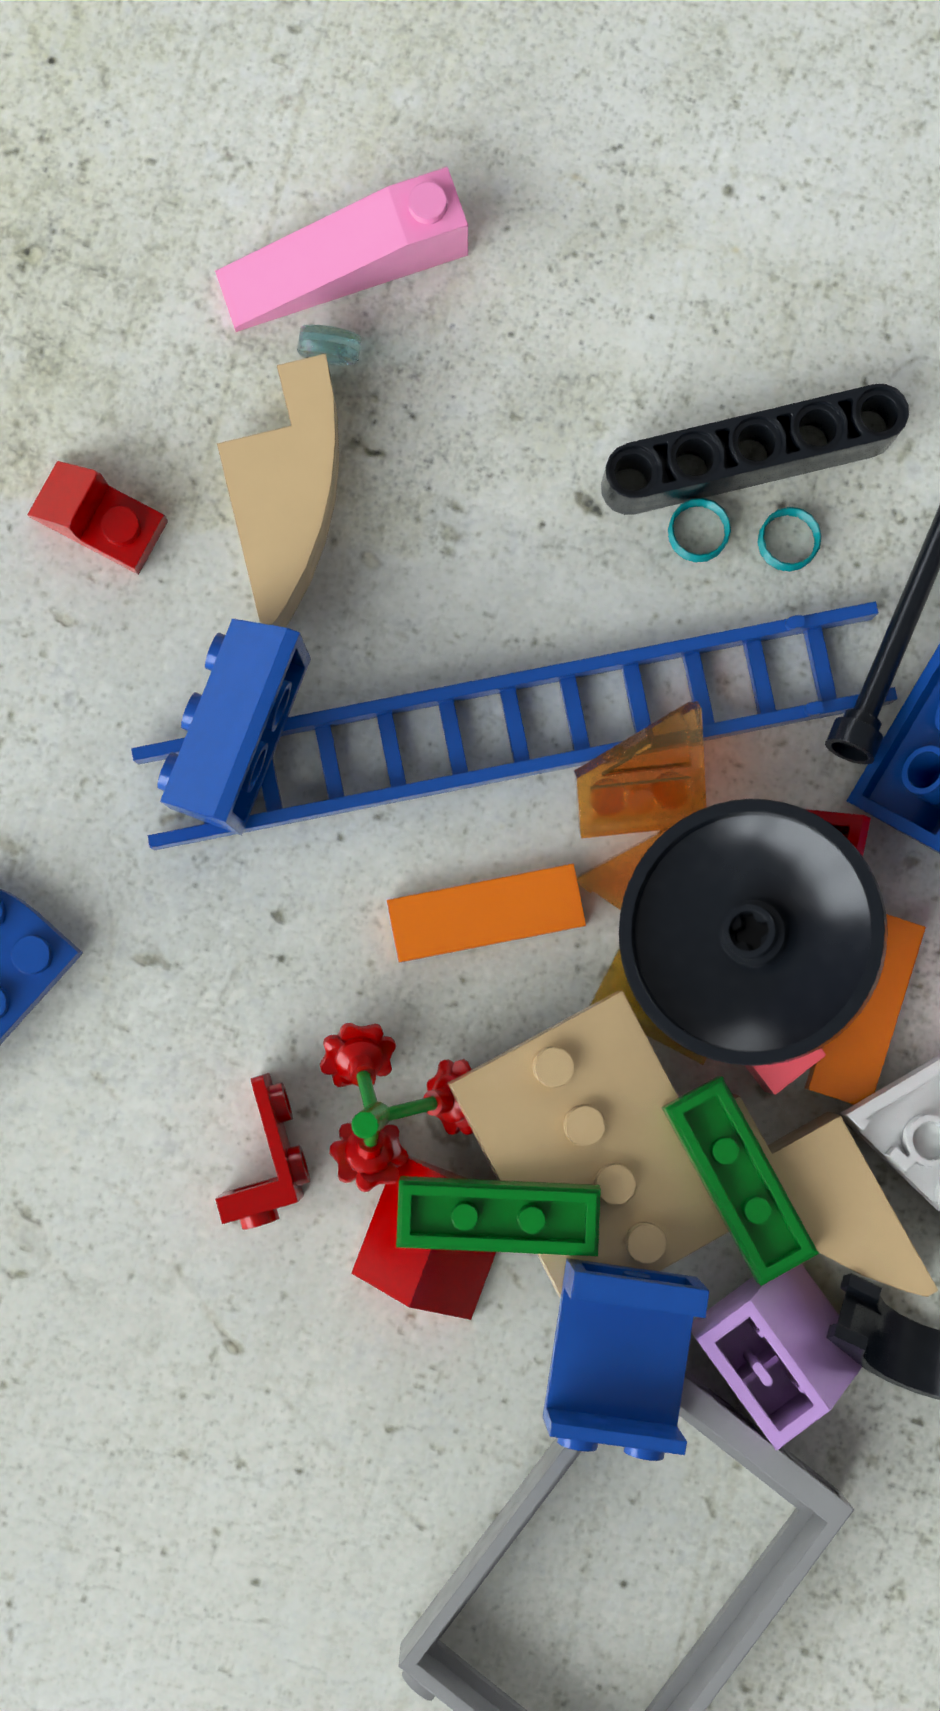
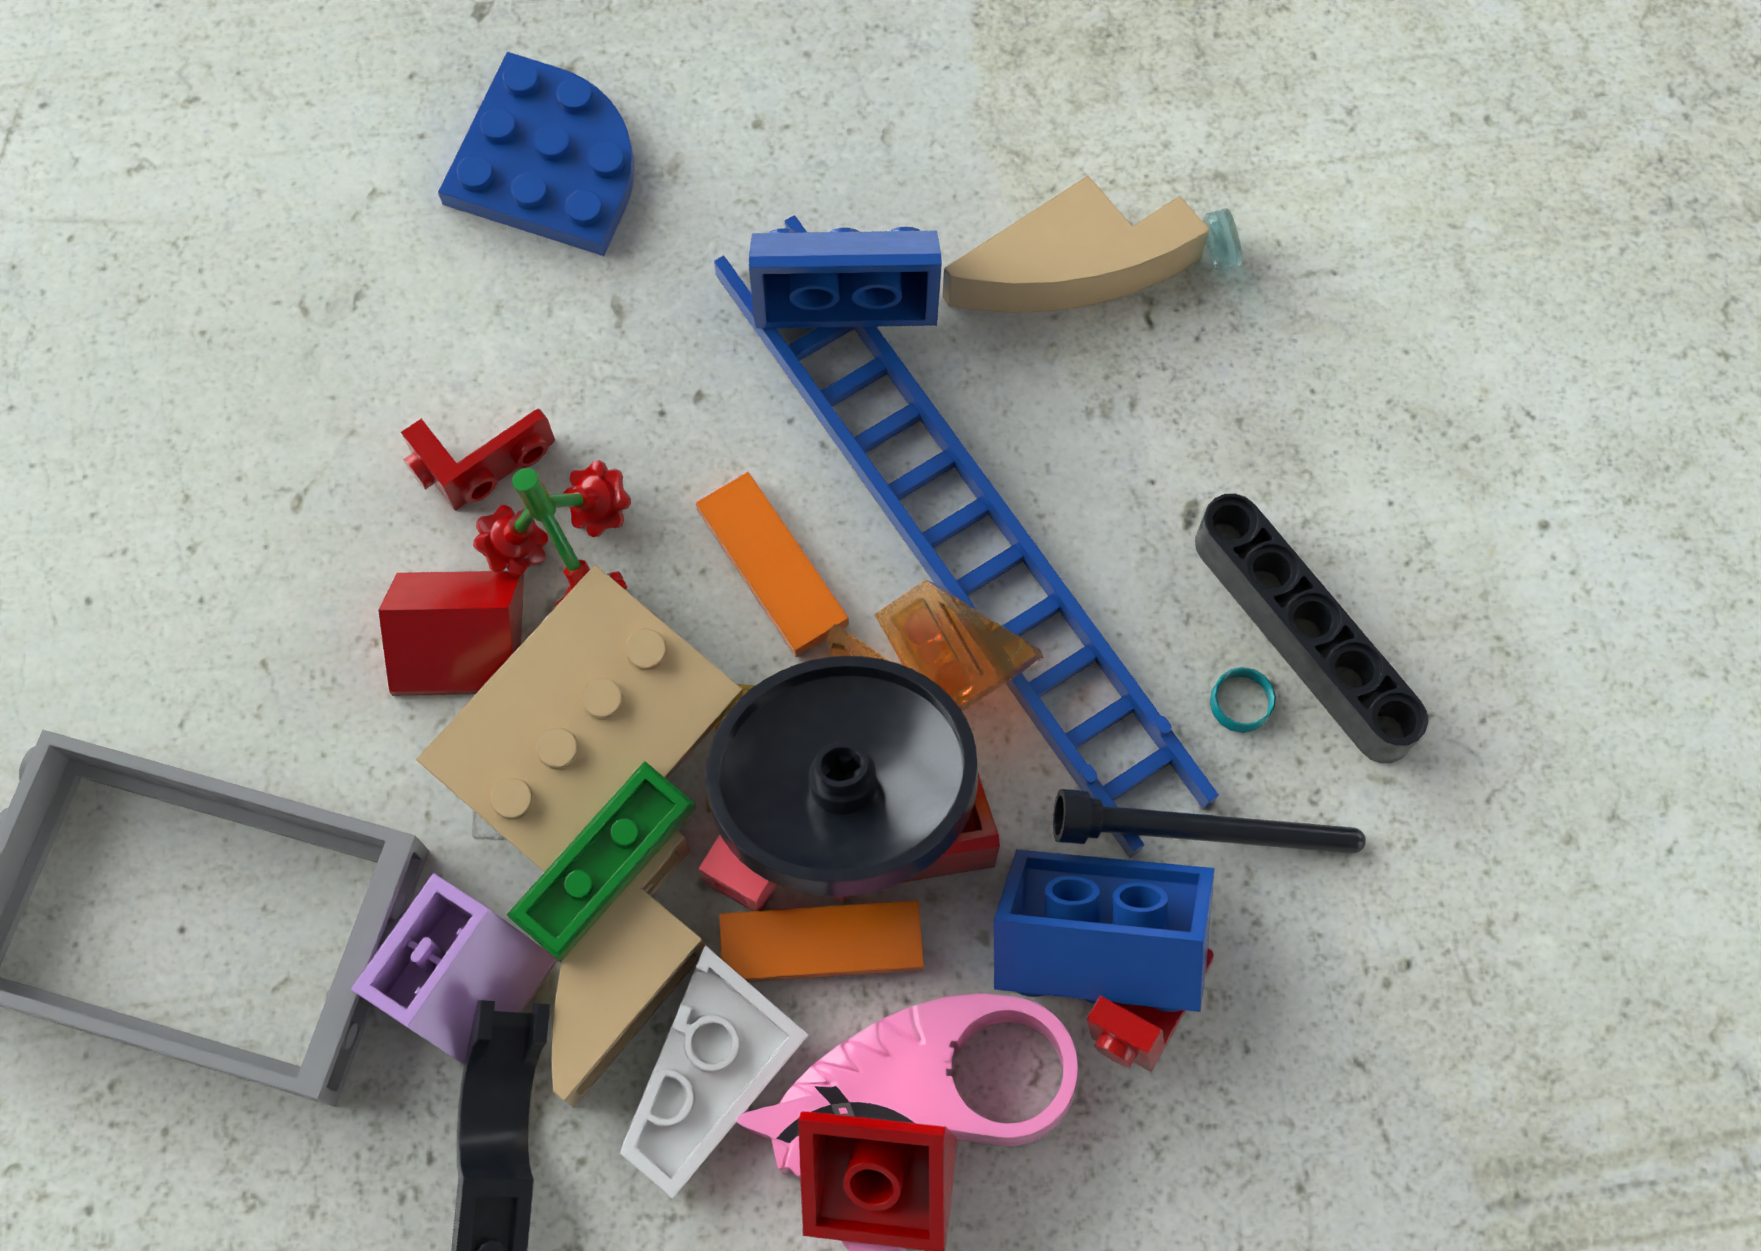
camera: 70 degrees right, 15 degrees down
red slope [27,461,168,575] -> none
bright pink slope [215,167,468,332] -> none
green tile [396,1176,601,1257] -> none
blue panel [543,1258,709,1461] -> none
teal axle [668,498,731,563] -> none

